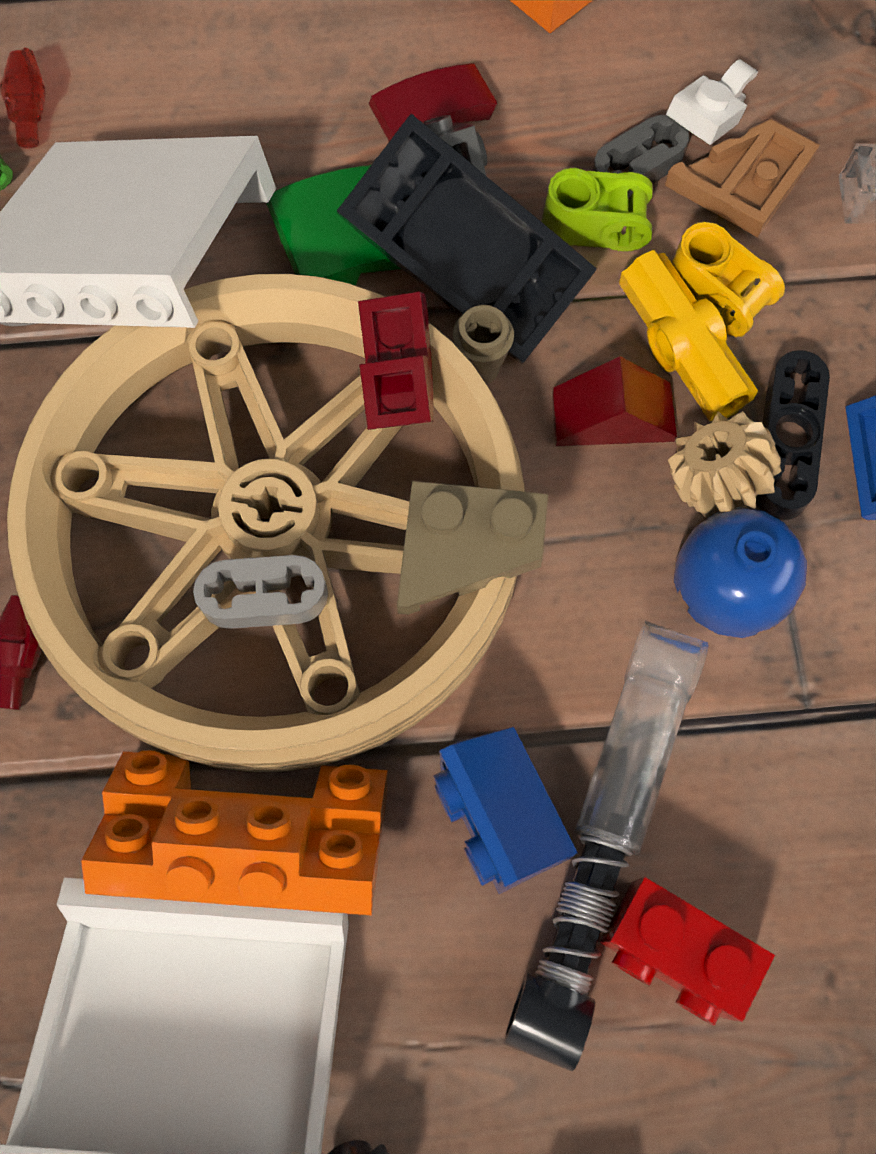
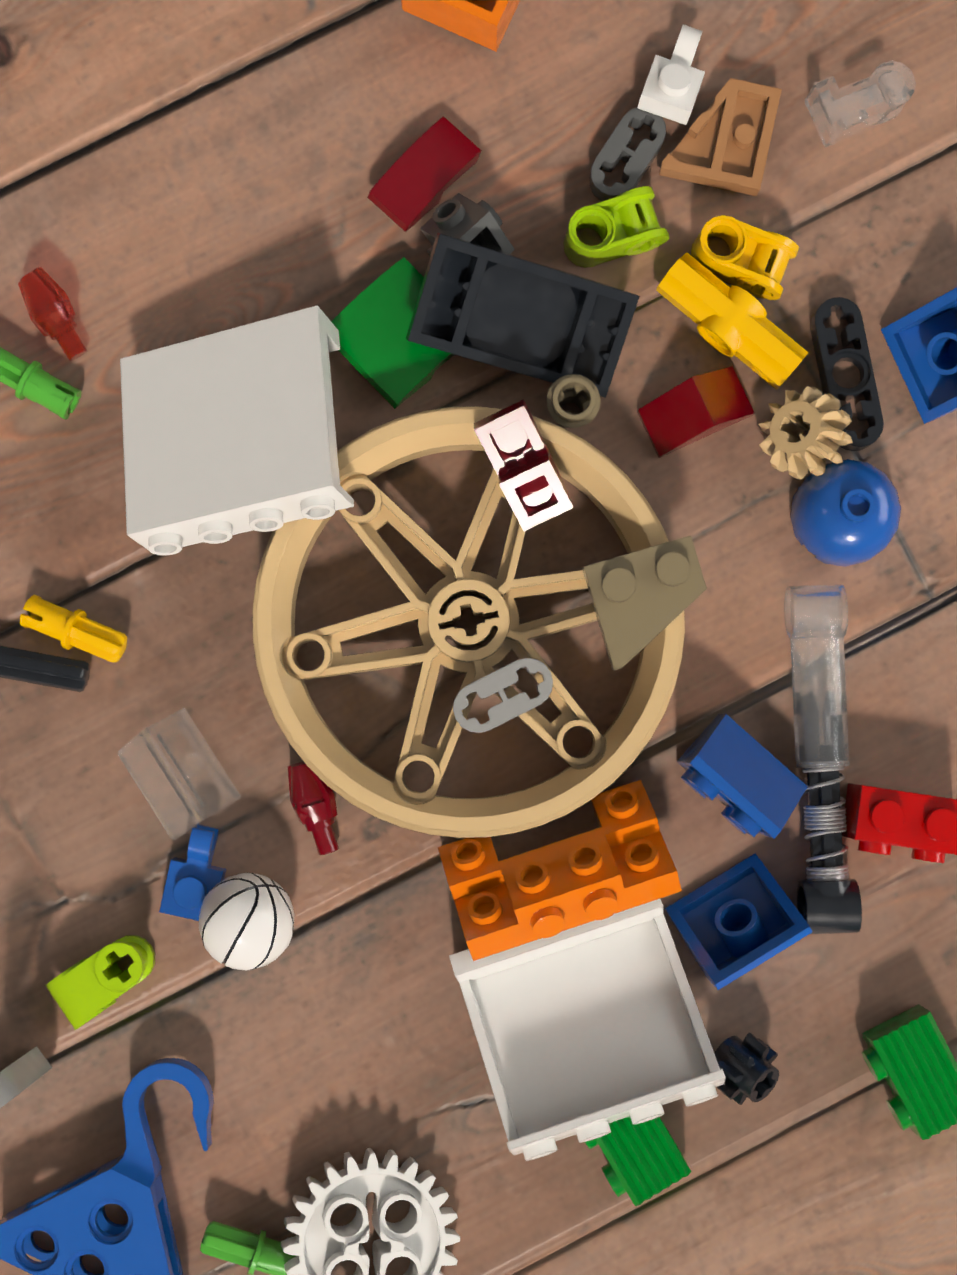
camera: 25 degrees left, 15 degrees up
none -> blue slope [665,853,812,990]

